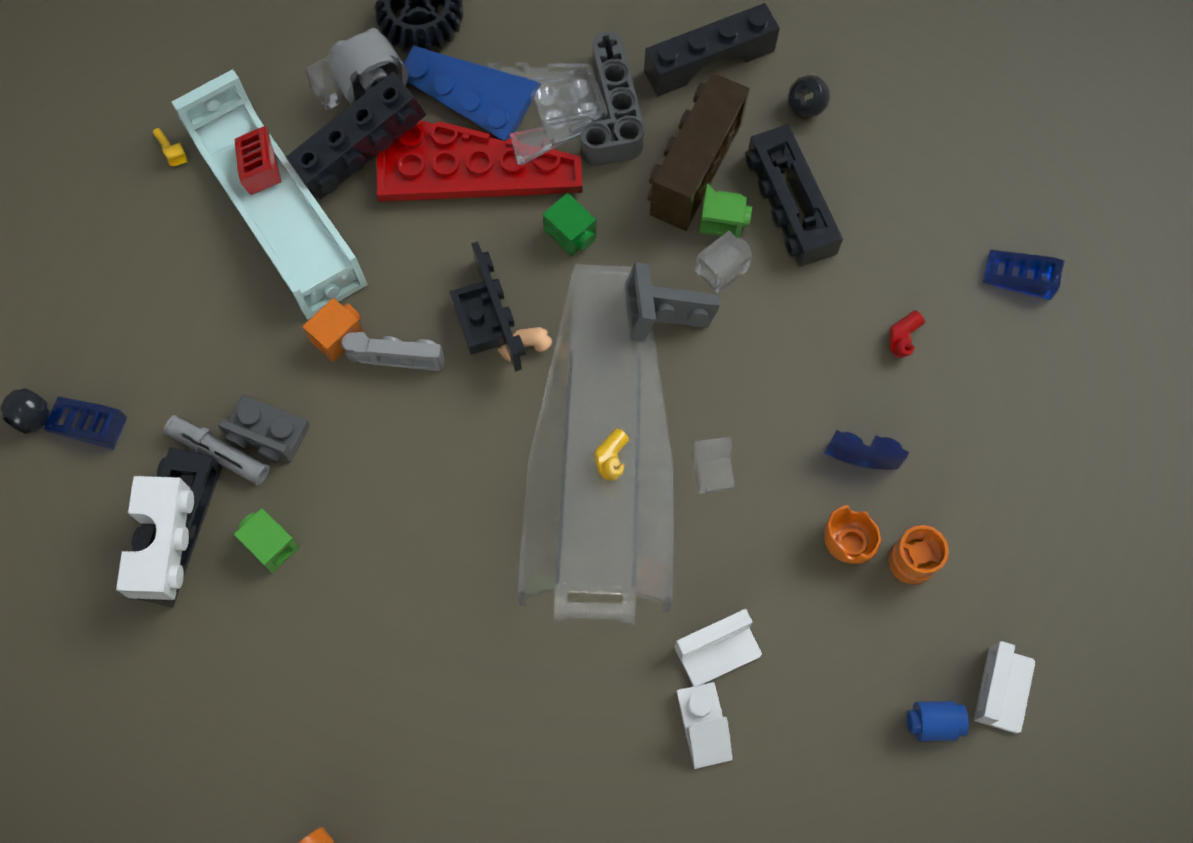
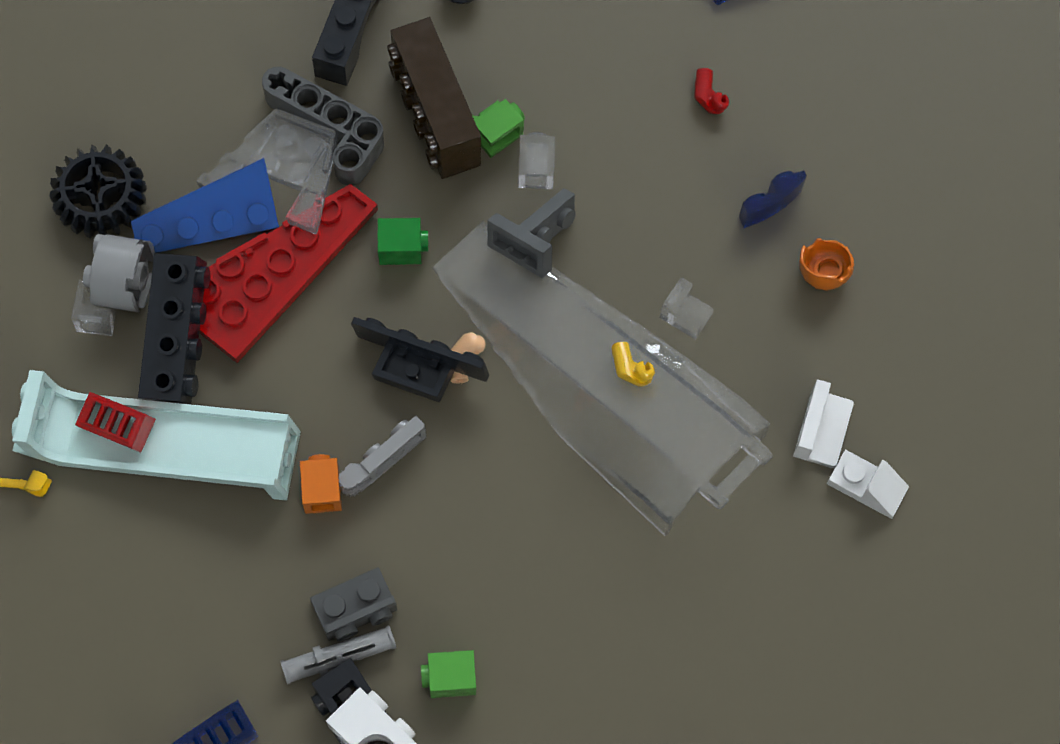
camera: 50 degrees left, 0 degrees up
black brick [745,124,843,267] -> none
orange wheel [888,525,949,585] -> none
blue brick [907,701,969,742] -> none
white panel [973,641,1035,734] -> none

